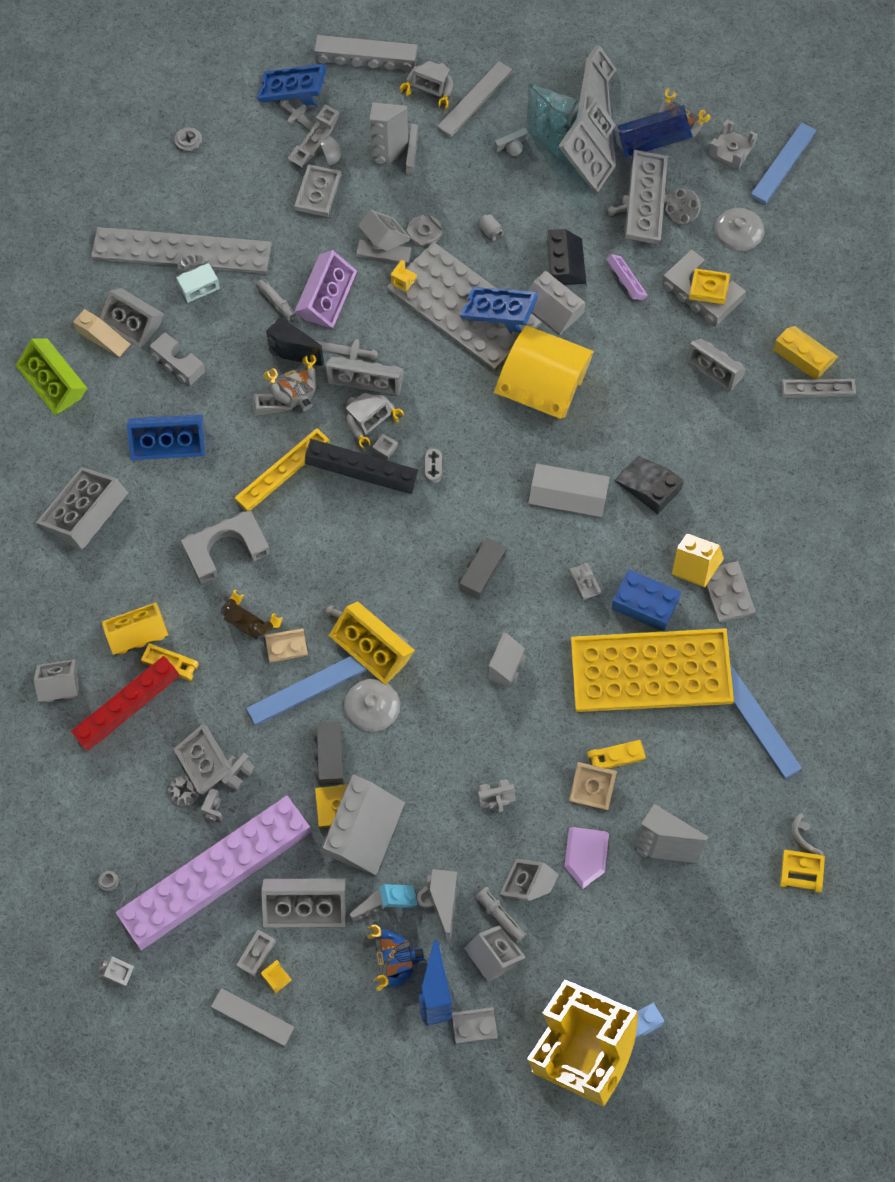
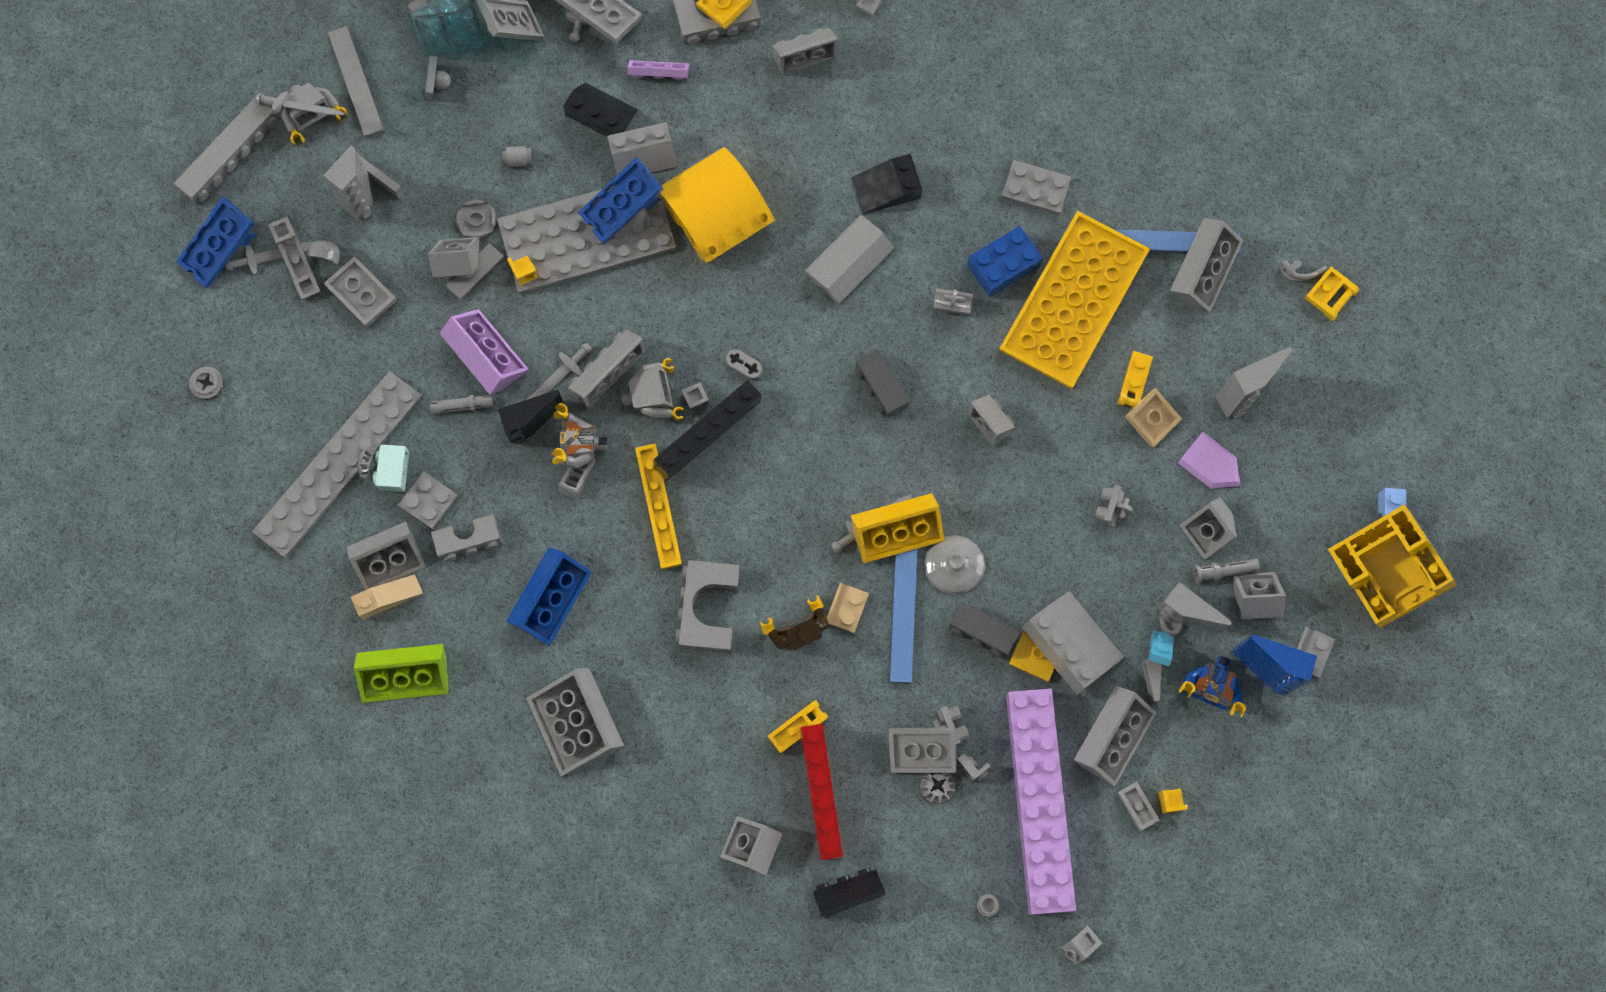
camera: 60 degrees left, 10 degrees up
yellow slope [102,602,168,655] -> none
light grey tile [211,988,295,1047] -> none
yellow slope [672,534,724,587] -> none
none -> light grey sword [255,92,345,115]
none -> light grey plate [398,472,458,530]
none -> black slope [813,867,886,918]
none -> light grey slope [1170,218,1244,313]

